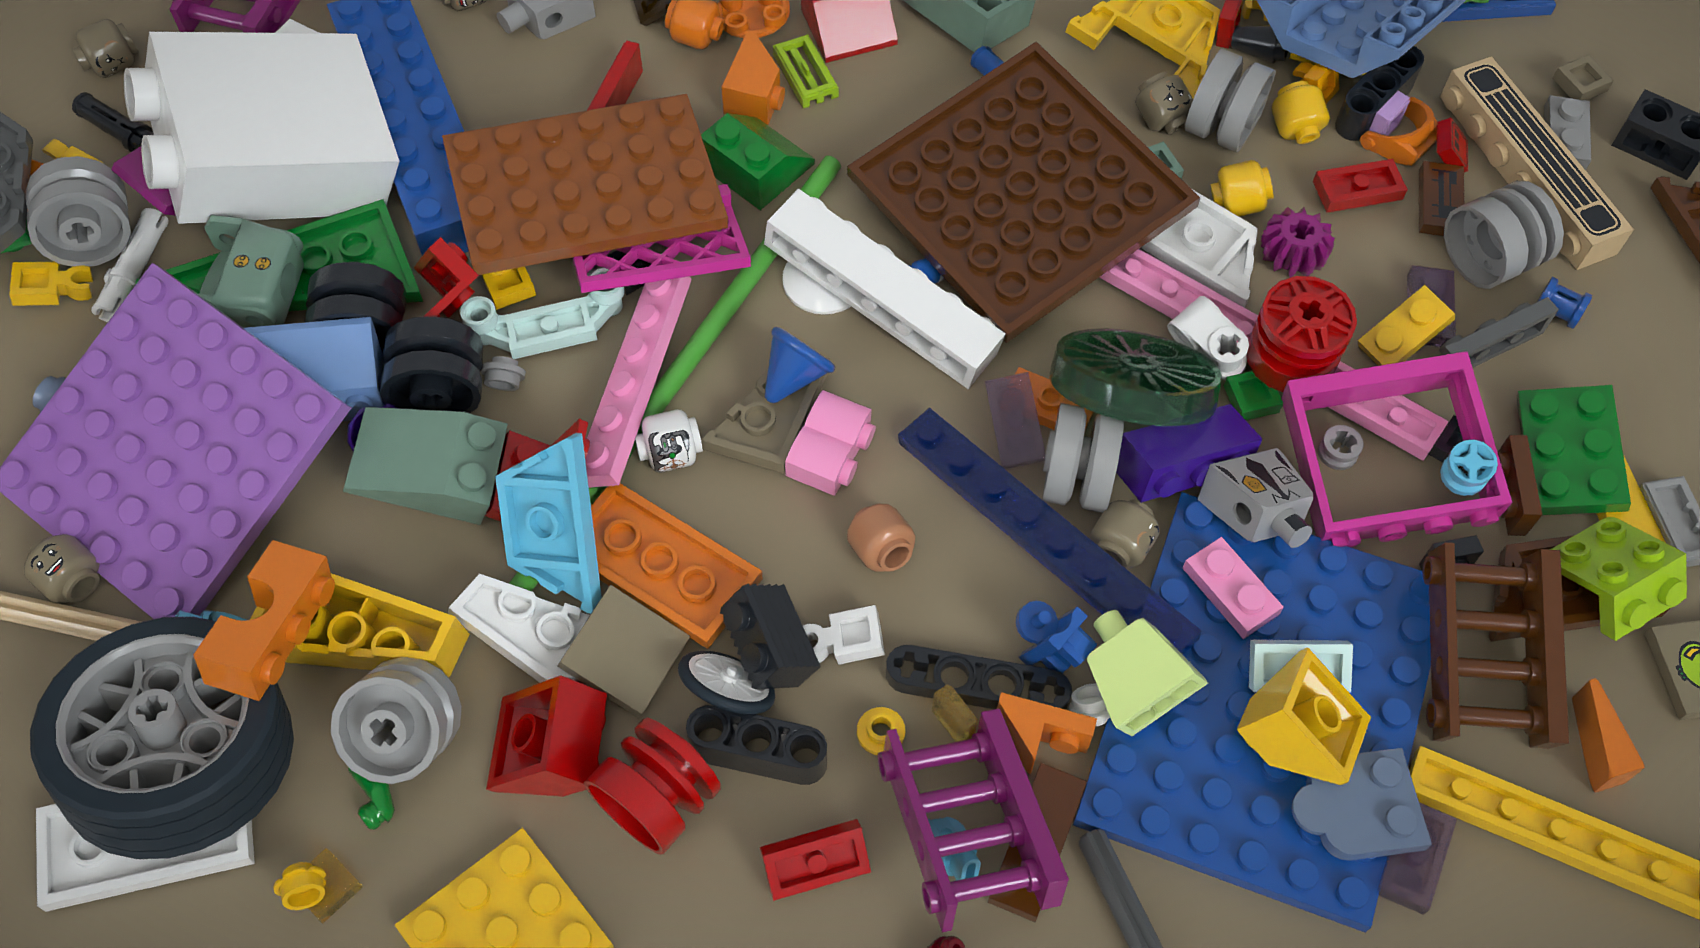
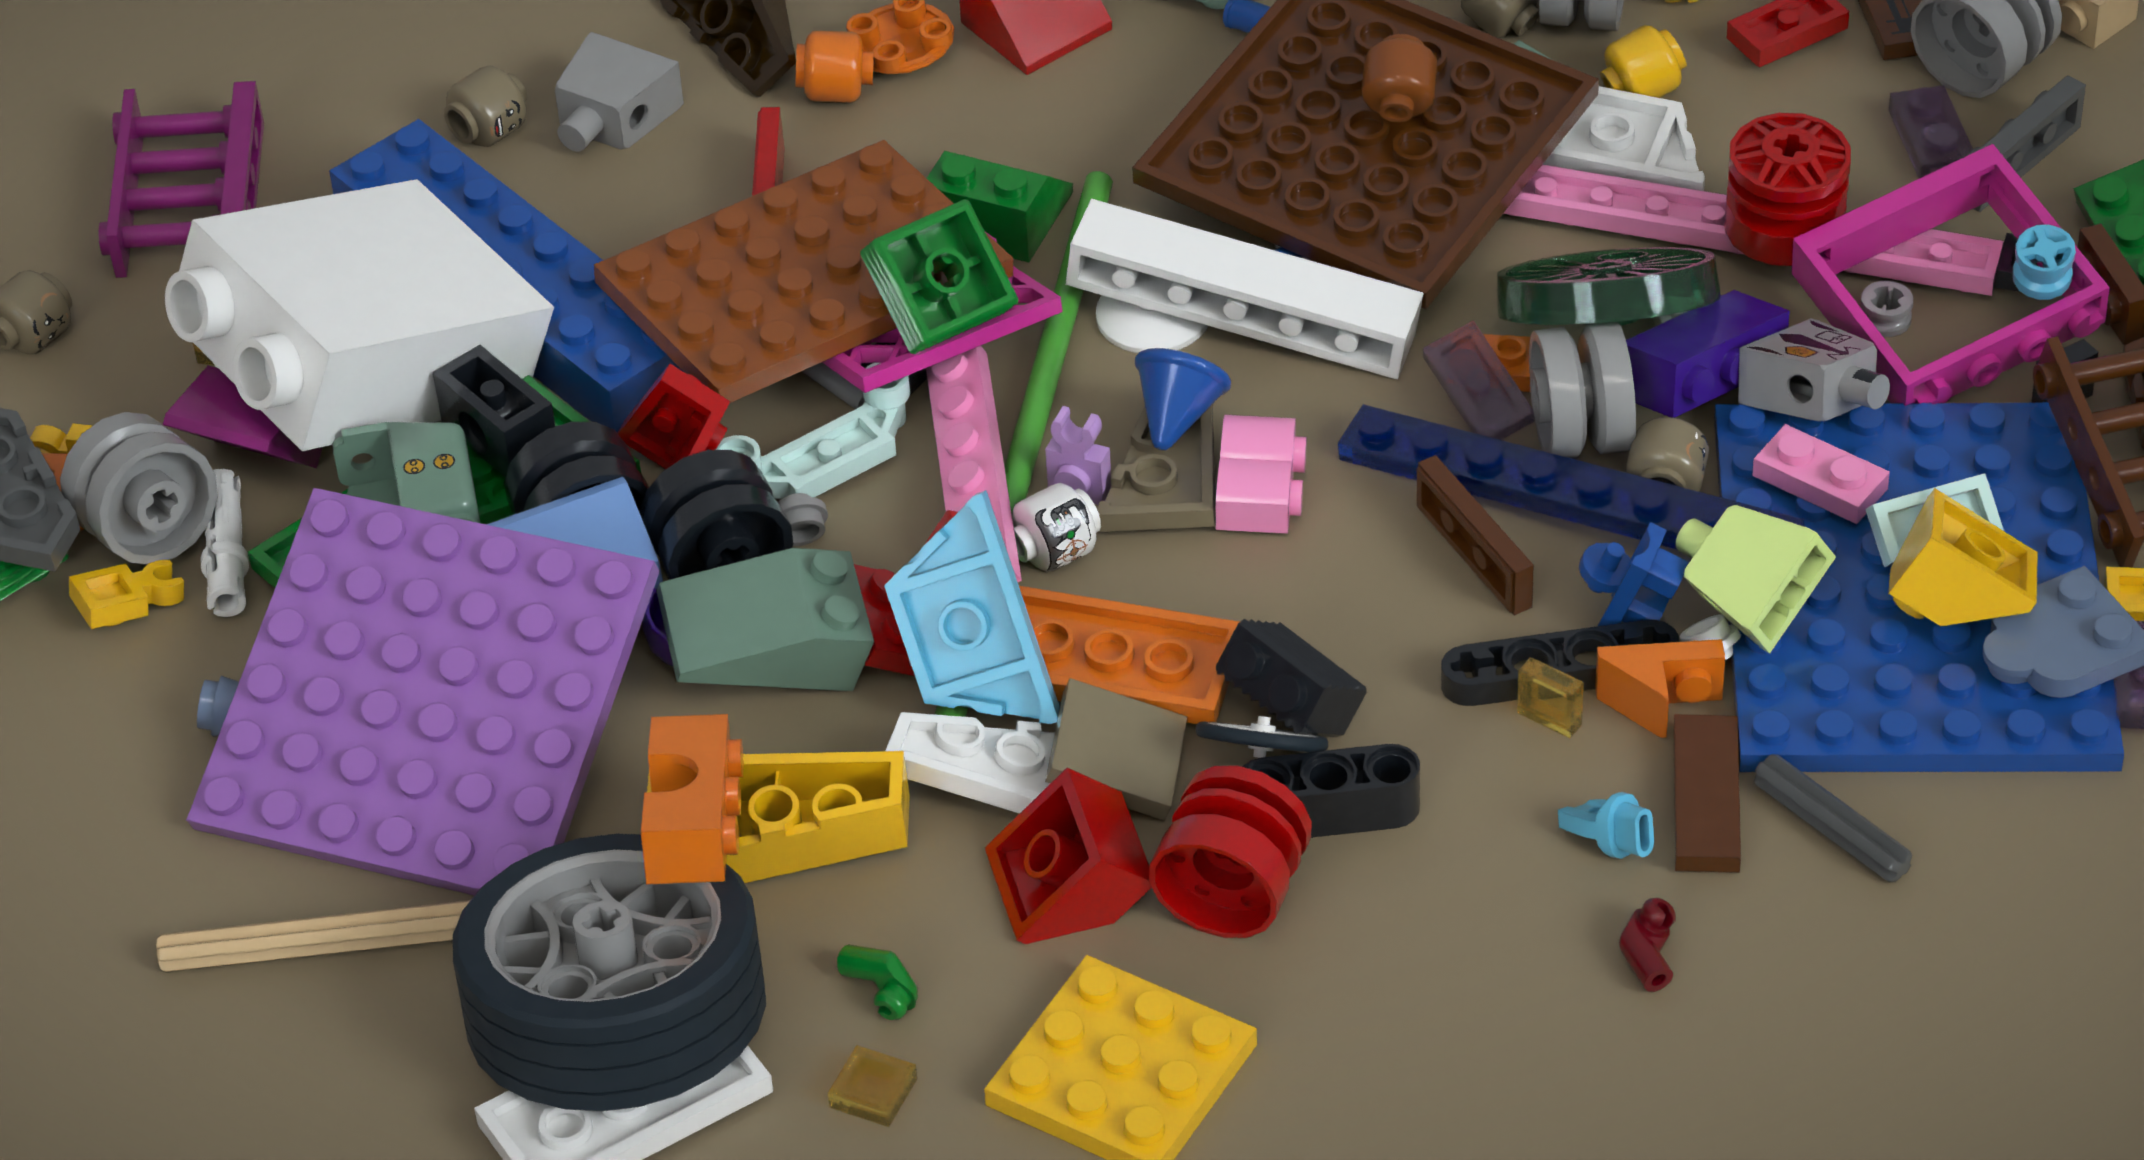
camera: 15 degrees left, 15 degrees down
dark tan head [24,534,100,604] -> none
black pin [72,92,154,152] -> none
yellow plate [273,862,326,910] -> none
light grey wheel [331,657,462,784] -> none
yellow plate [481,266,536,310] -> none
orange slope [721,30,785,125] -> none
red plate [759,819,871,901] -> none
lime tile [773,34,839,109] -> none
white plate [803,605,885,664] -> none
nougat head [847,504,916,572] -> none
yellow plate [857,707,906,755] -> none
magenta fence [878,708,1069,933] -> none
white piece [1167,296,1249,380] -> none
green plate [1223,371,1284,420] -> none
magenta gear [1260,207,1335,278] -> none
yellow plate [1358,285,1455,366] -> none
blue bush [1537,277,1593,329] -> none
none -> black brick [433,345,556,477]
none -> green brick [860,199,1019,354]
none -> lavender plate [1045,406,1111,505]
none -> dark orange head [1362,34,1437,122]
none -> reddish brown tile [1417,455,1534,616]

